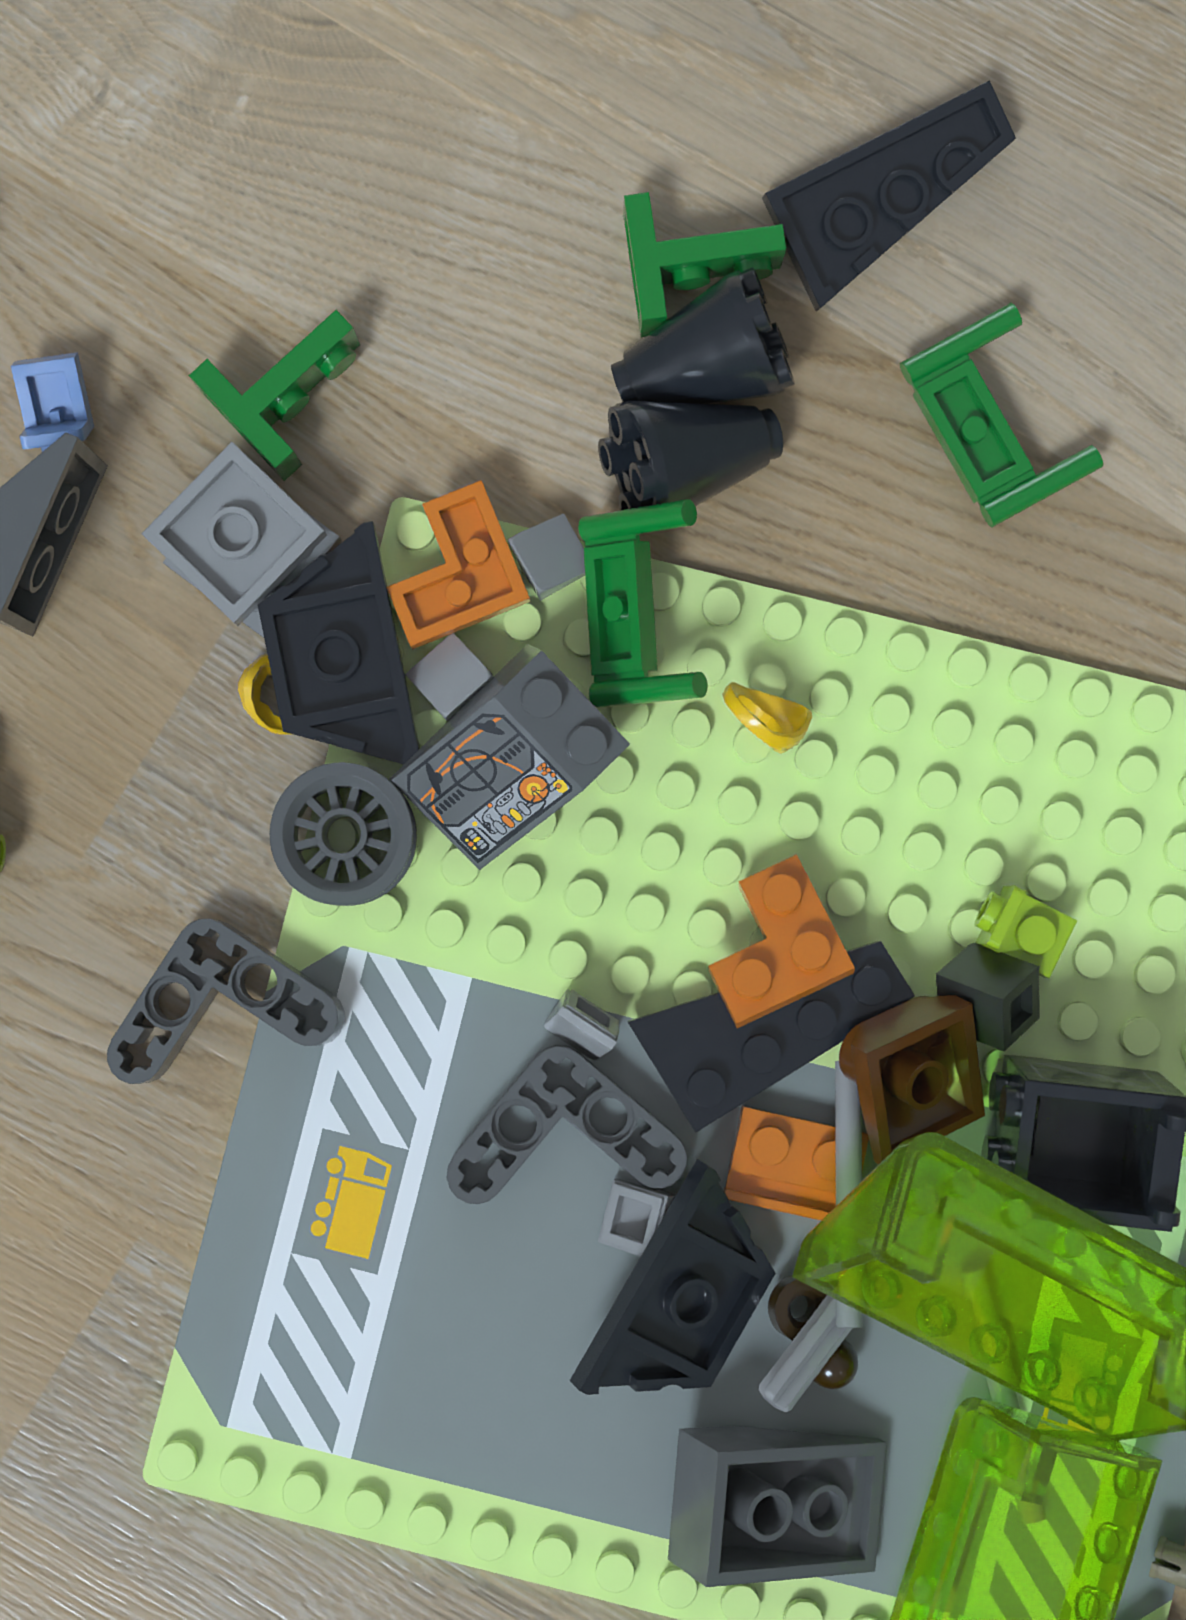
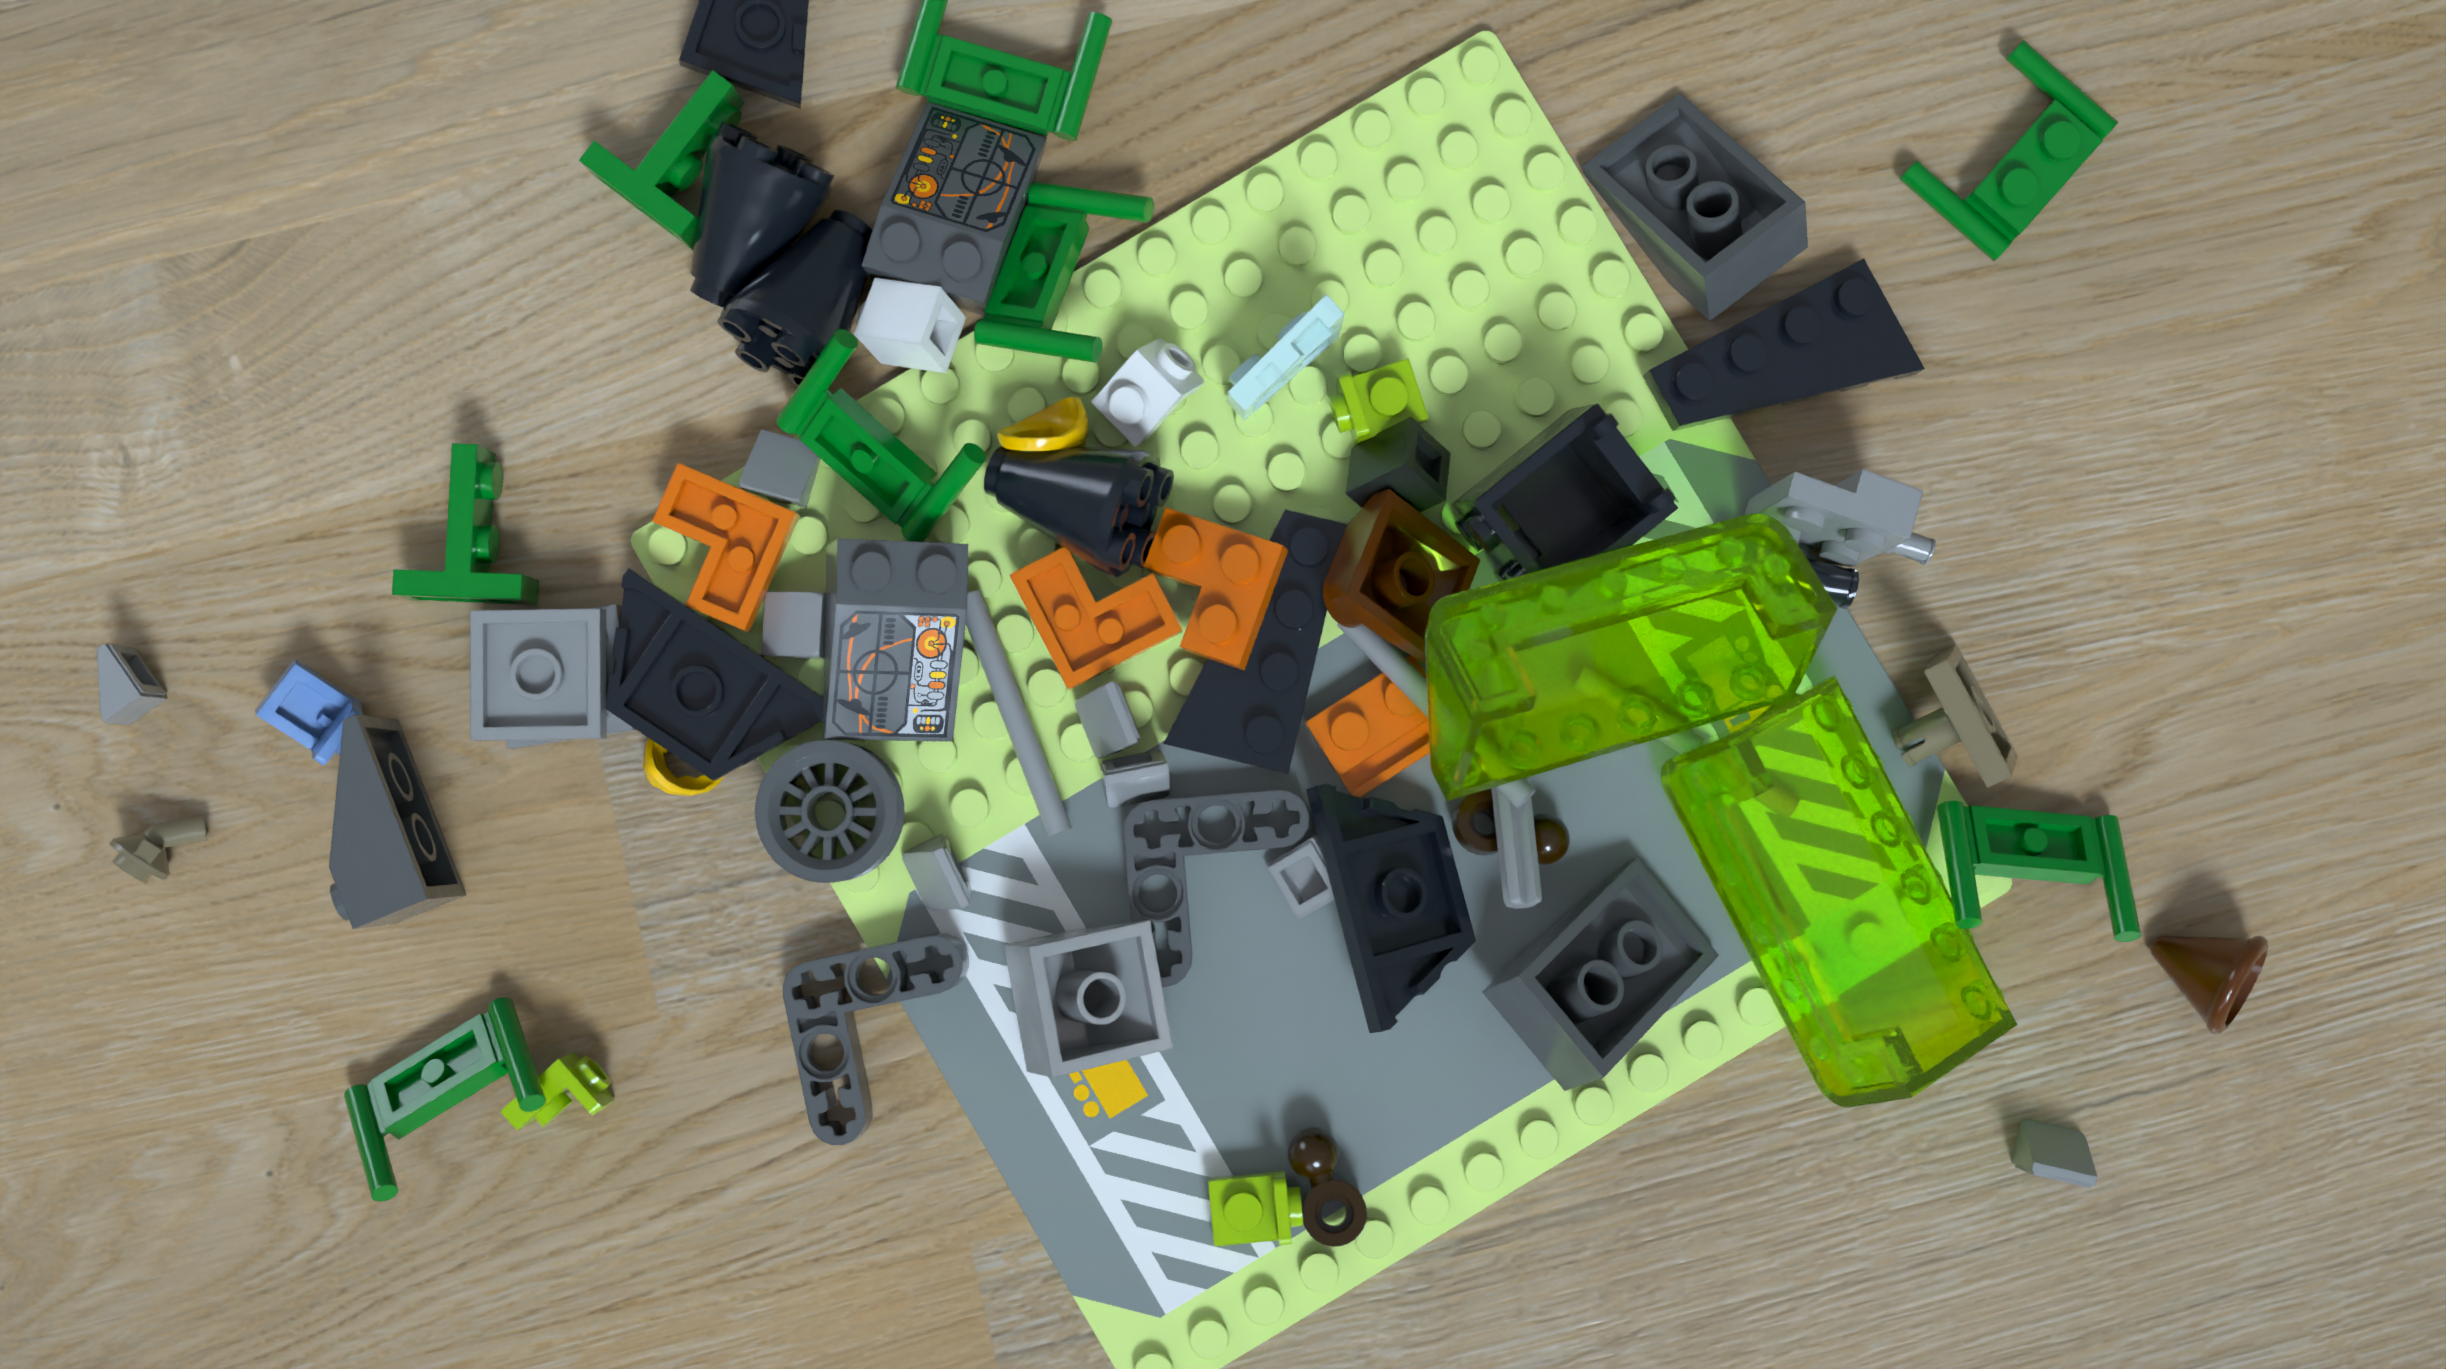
camera: 45 degrees left, 0 degrees up
none -> white brick [854,278,966,374]
none -> dark grey slope [862,102,1047,316]
none -> light grey slope [902,834,972,910]
none -> light grey bar [966,590,1072,837]
none -> green plate [974,181,1154,363]
none -> black cone [984,446,1174,578]
none -> light grey slope [1004,920,1173,1078]
none -> orange plate [1009,547,1183,690]
none -> light grey slope [1075,681,1141,758]
none -> white bracket [1091,338,1204,447]
none -> lime bracket [1208,1171,1303,1247]
none -> light aqua wing [1227,295,1344,421]
none -> dark brown plate [1288,1127,1367,1247]

